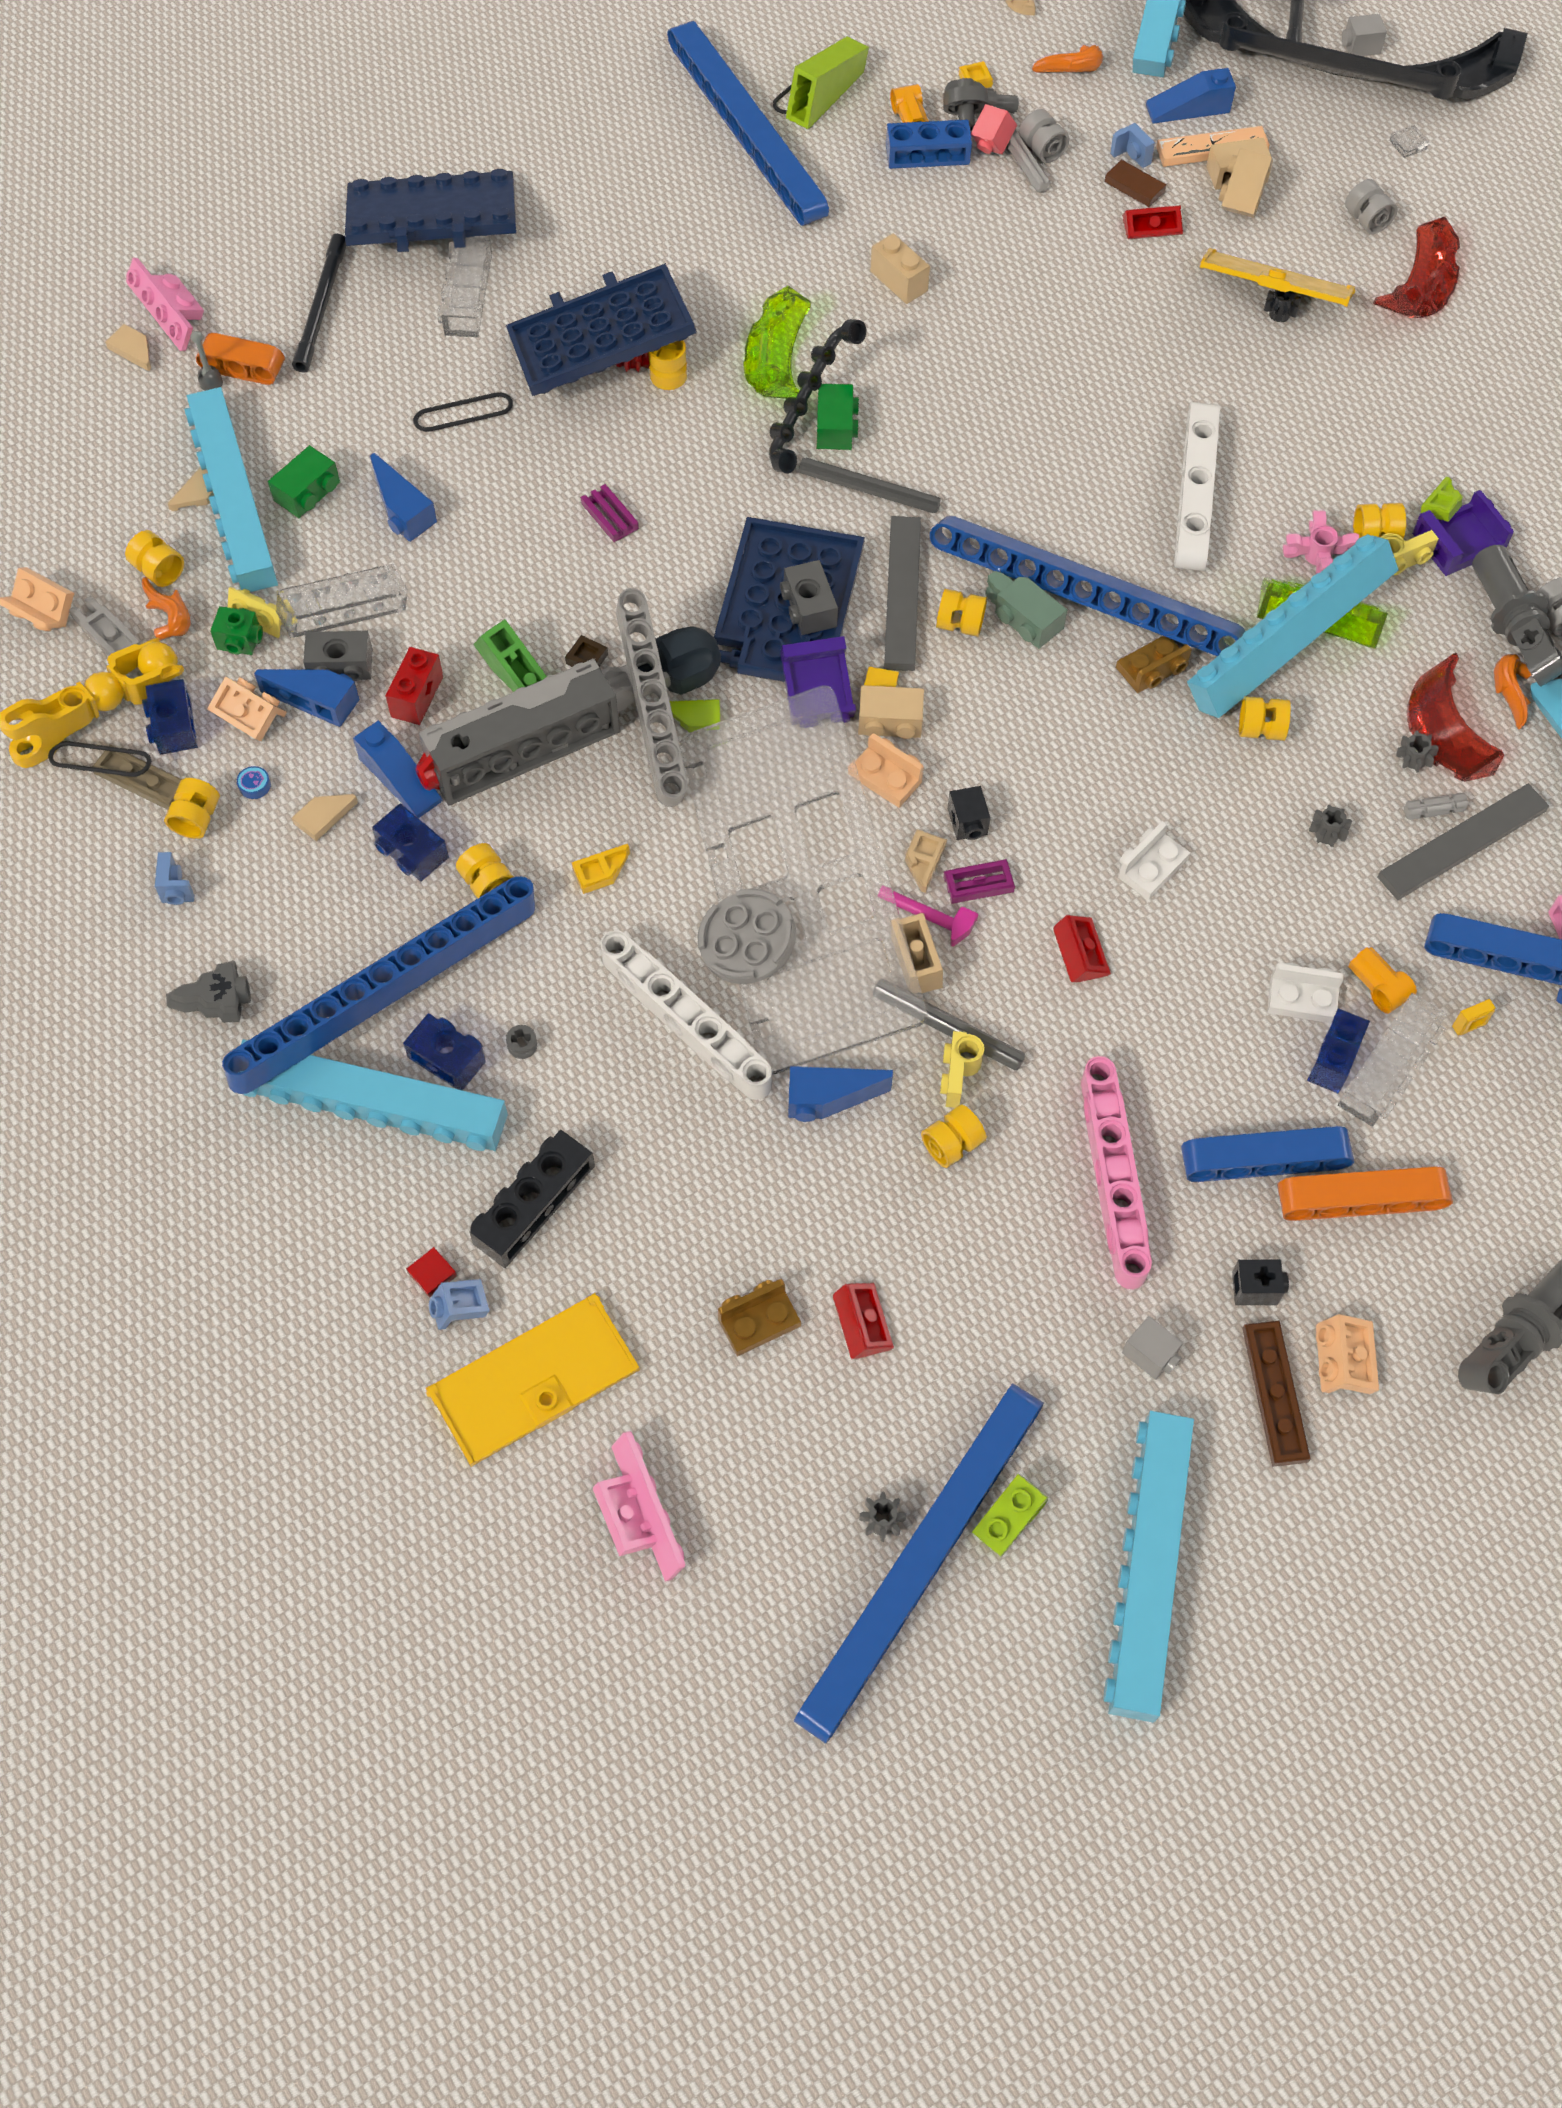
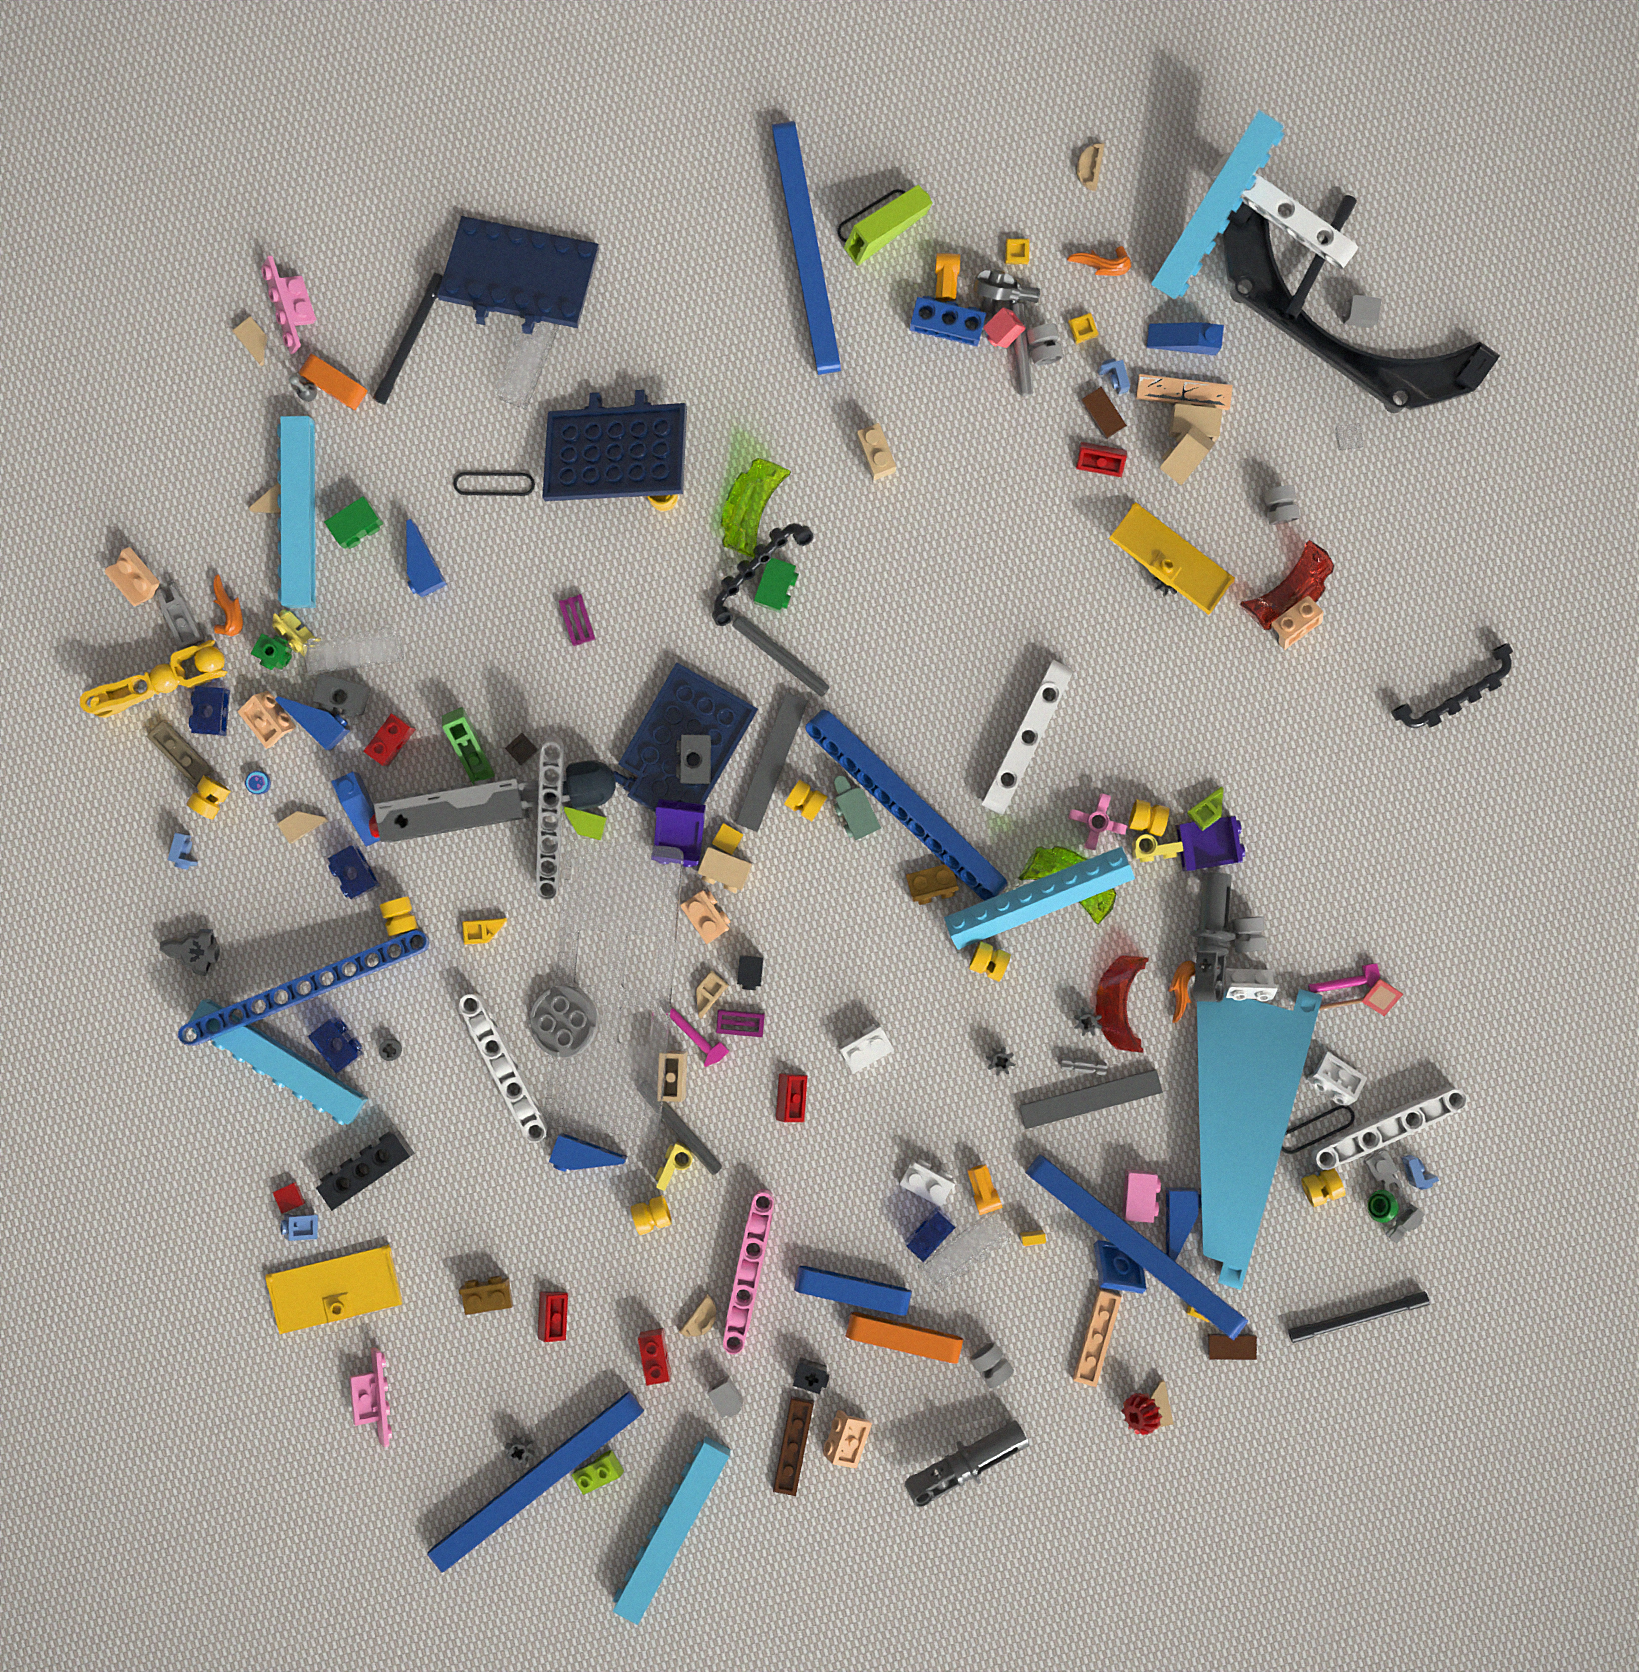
camera: 20 degrees right, 25 degrees up
black piece [48,741,152,777] -> none
yellow wheel [125,530,185,587] -> none
none -> red brick [638,1328,672,1386]
none -> tan tile [679,1293,717,1337]
none -> light grey wheel [970,1342,1014,1388]
none -> yellow tile [1068,312,1099,344]
none -> light nougat bracket [1271,596,1324,650]

